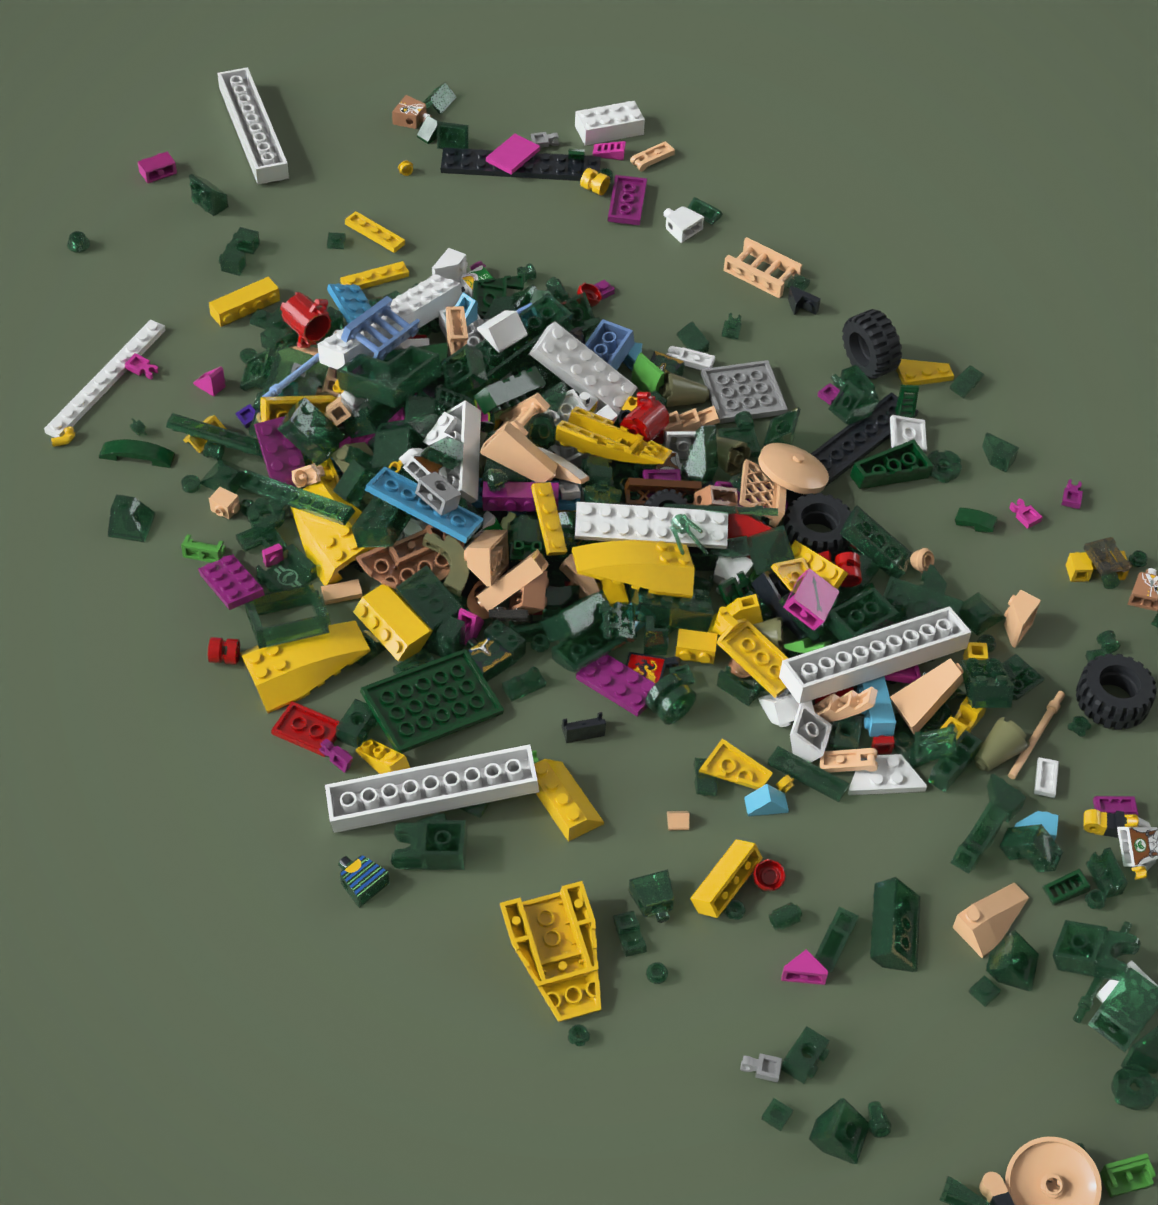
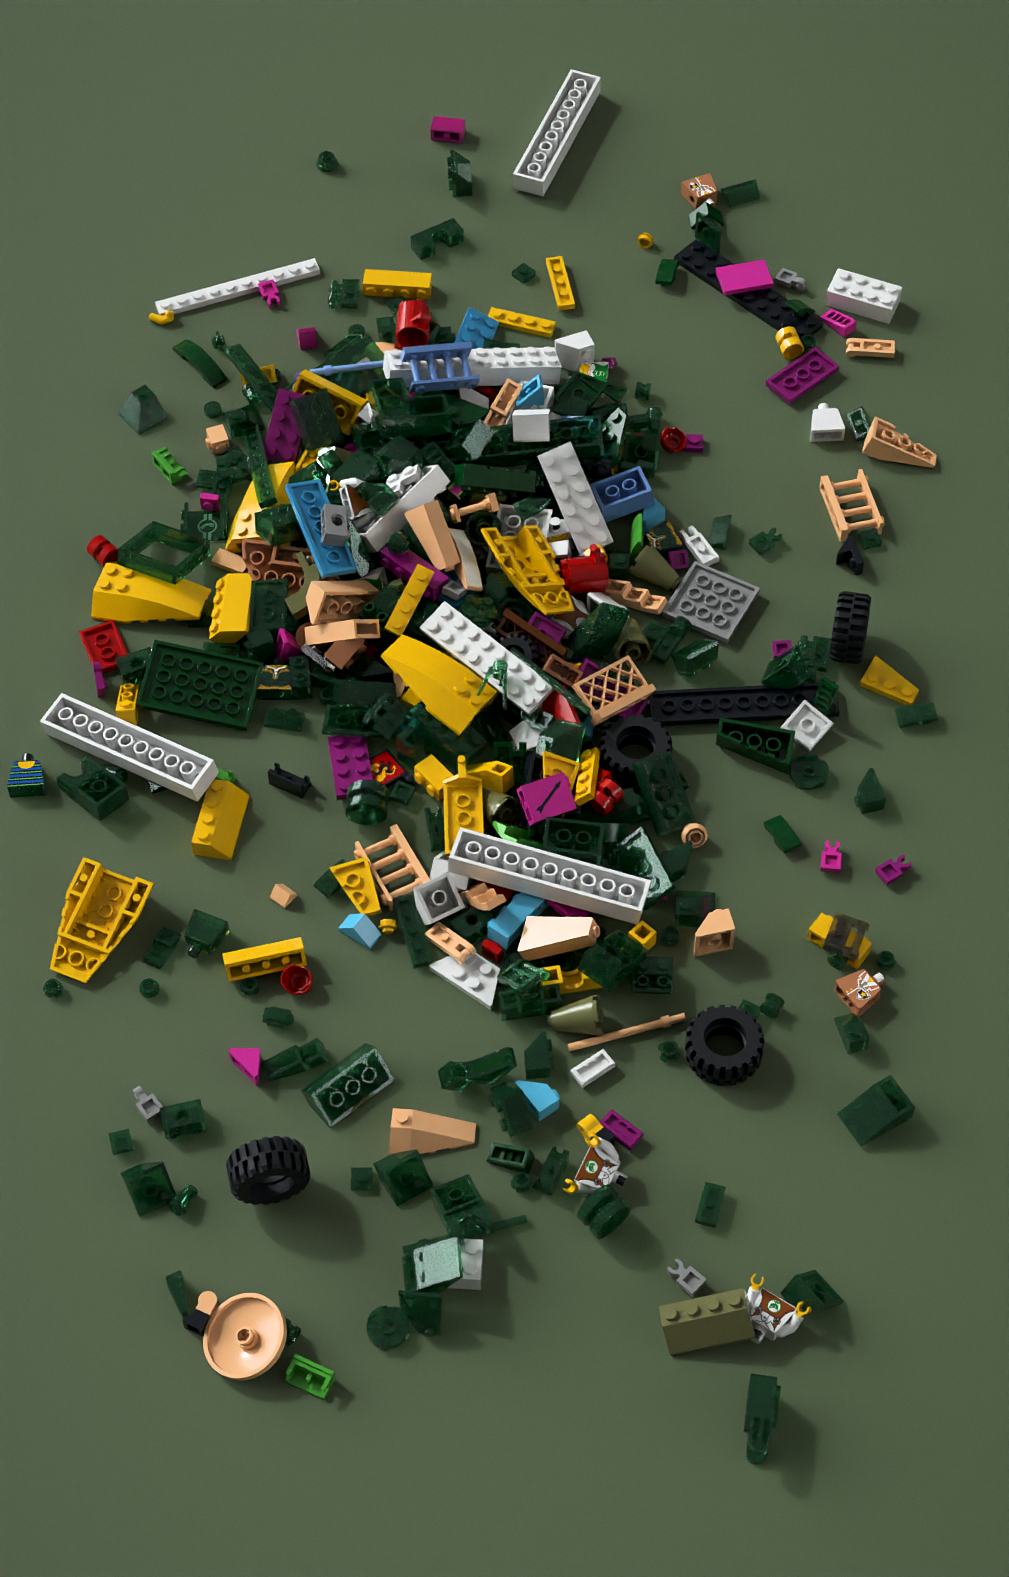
camera: 45 degrees right, 5 degrees up
magenta plate [198,554,265,610] -> none
light nougat hips [291,463,325,488] -> none
light nougat brick [325,396,352,426] -> none
light nougat dish [758,443,829,494] -> none
none -> black tyre [226,1136,311,1205]
none -> clear green plate [328,279,360,309]
none -> light nougat fence [354,824,430,912]
none -> dark green slope [655,259,679,286]
none -> magenta plate [668,549,689,569]
none -> light nougat wedge [862,417,937,468]

